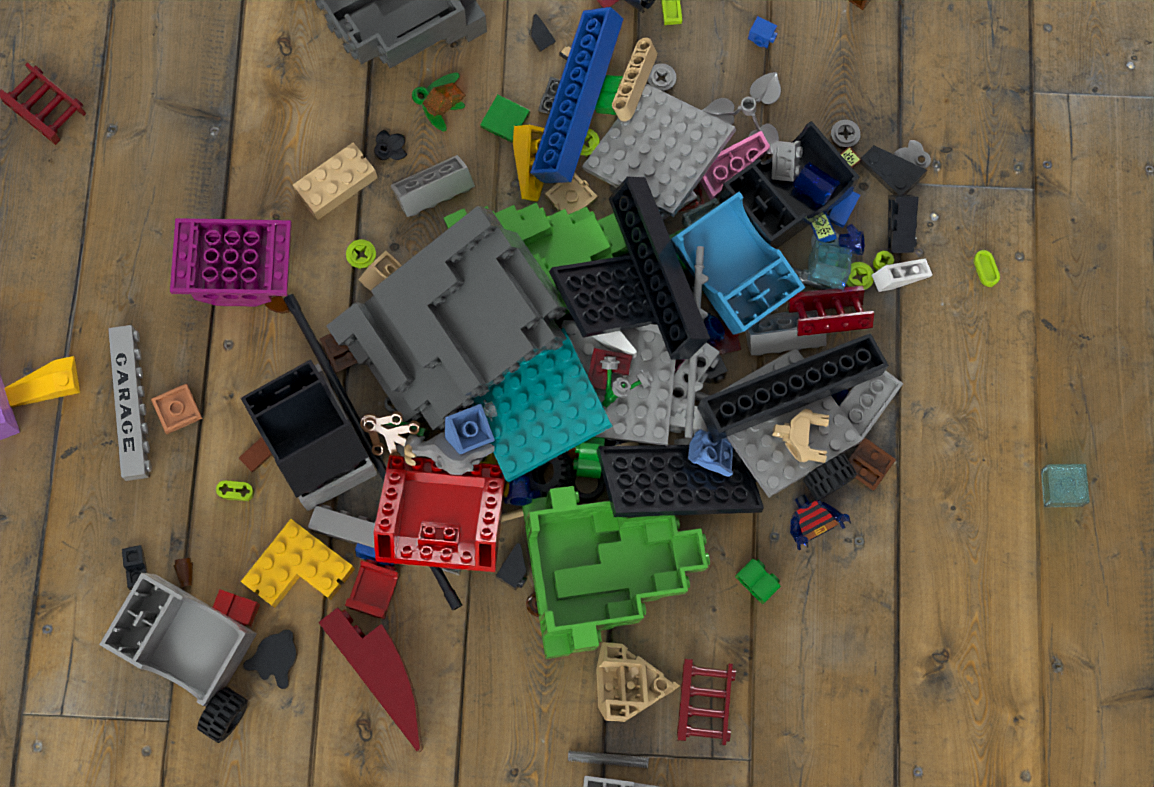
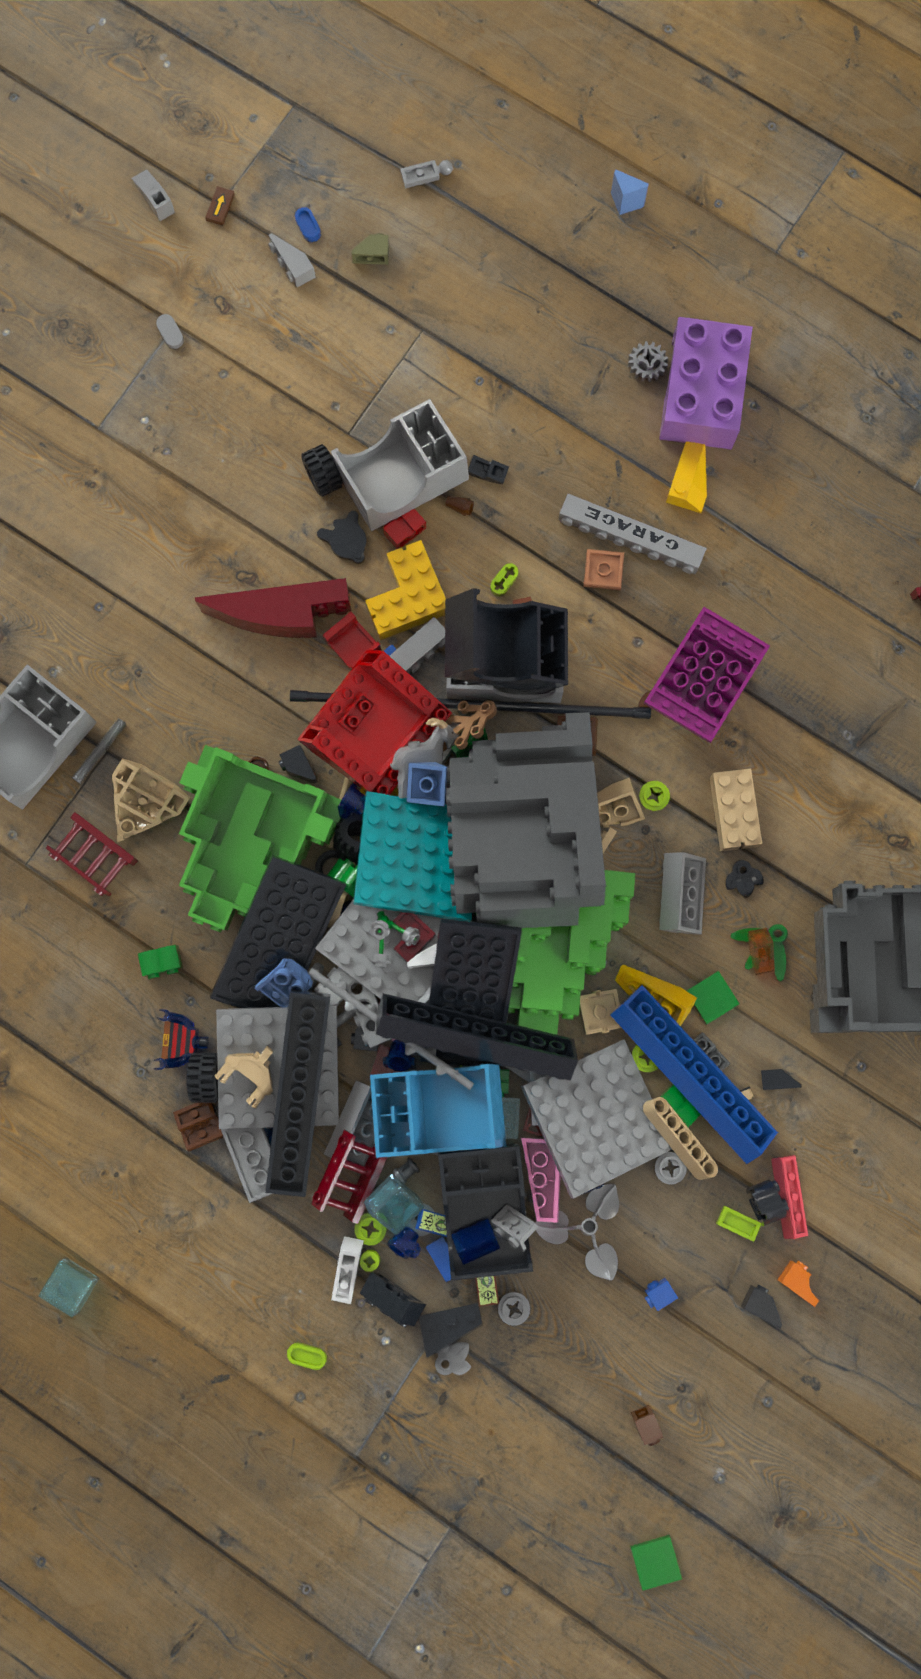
camera: 125 degrees right, 5 degrees up
clear plate [482,400,497,422] -> none

